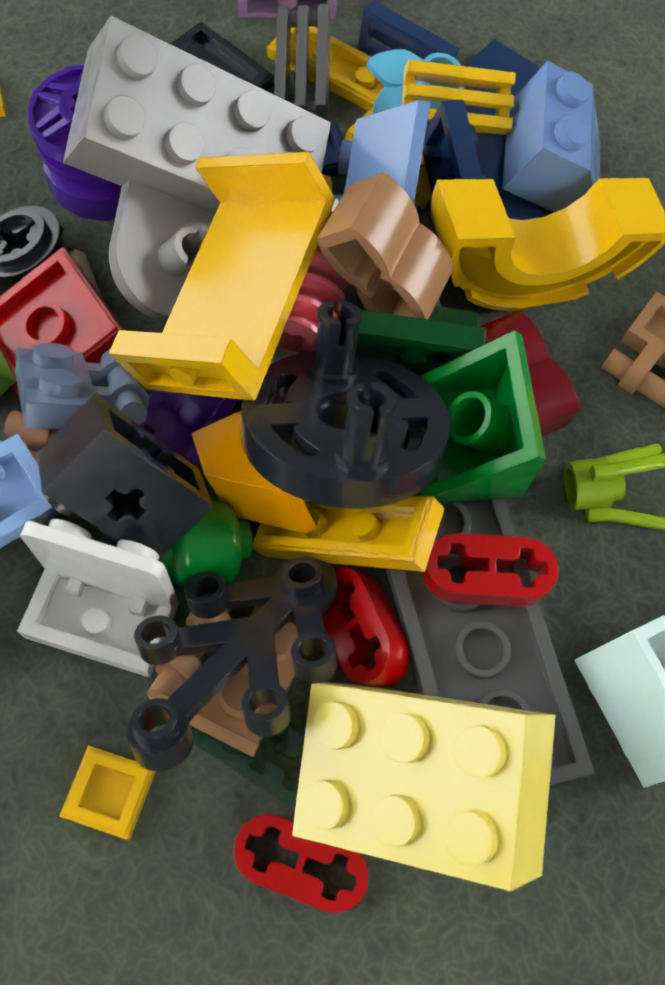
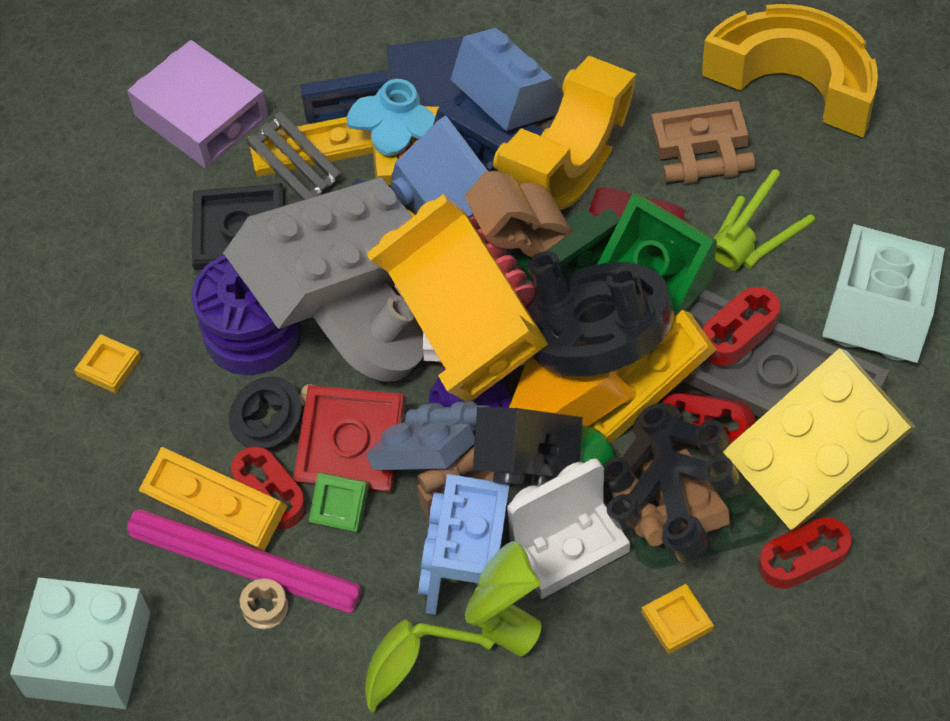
camera: 35 degrees left, 10 degrees down
yellow tile [402,59,516,135] -> none

